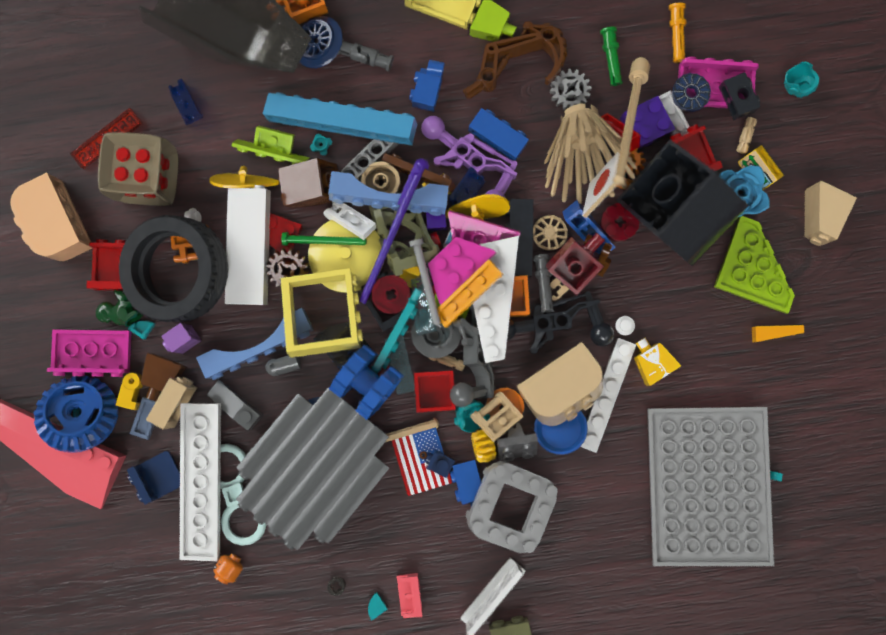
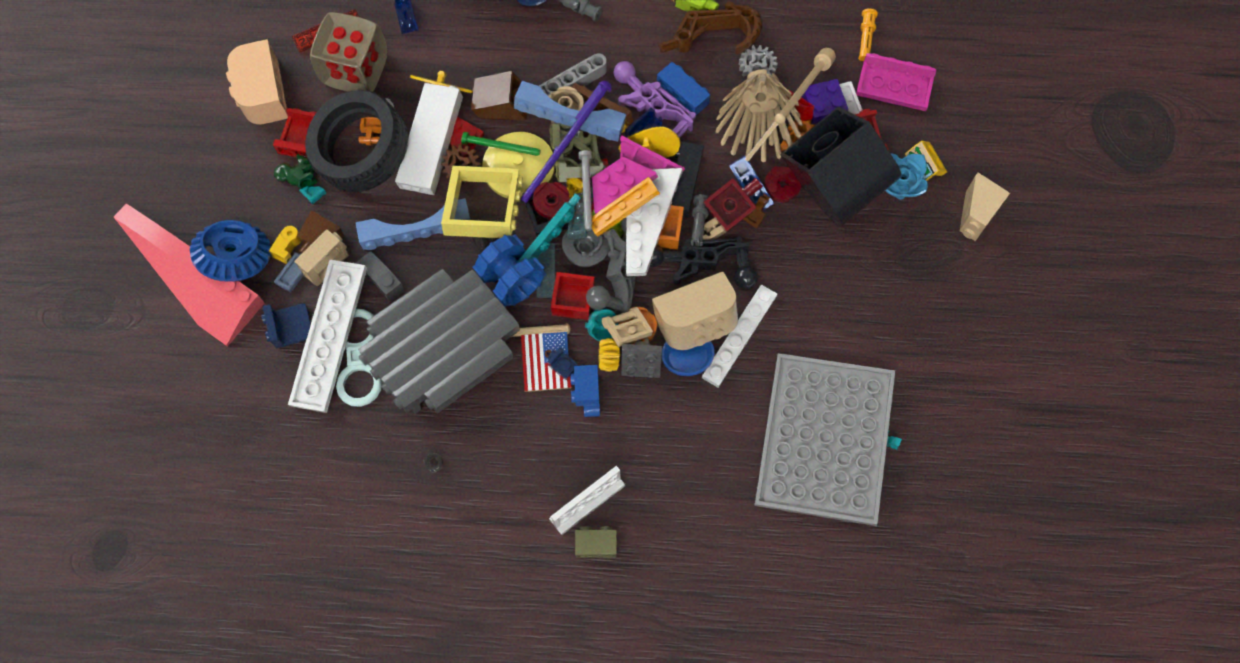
camera: 10 degrees right, 15 degrees down
dark pink bracket [47,330,131,377] -> none
medium lavender brick [161,323,202,354] -> none
orange head [213,553,243,585] -> none
lime bracket [232,125,309,165] -> none
dark azure brick [263,92,417,146] -> none
dark grey piece [265,355,301,376] -> none
teal plate [310,134,332,156] -> none
white plate [323,202,376,240] -> none
teal tile [368,592,388,621] -> none
coral hinge [397,573,423,618] -> none
blue hinge [409,59,445,112] -> none
dark purple brick [426,212,446,232] -> none
tan axle [429,355,465,371] -> none
light grey plate [466,461,558,553] -> none
tan wheel [533,215,568,251] -> none
green pin [600,26,623,86] -> none
white plate [615,316,635,335] -> none
yellow torso [634,338,681,386] -> none
tile [672,73,711,112] -> none
lime plate [714,216,795,314] -> none
black brick [719,72,761,121] -> none
tan axle [737,117,757,154] -> none
light orange piece [752,325,804,342] -> none
teal cap [784,62,819,98] -> none

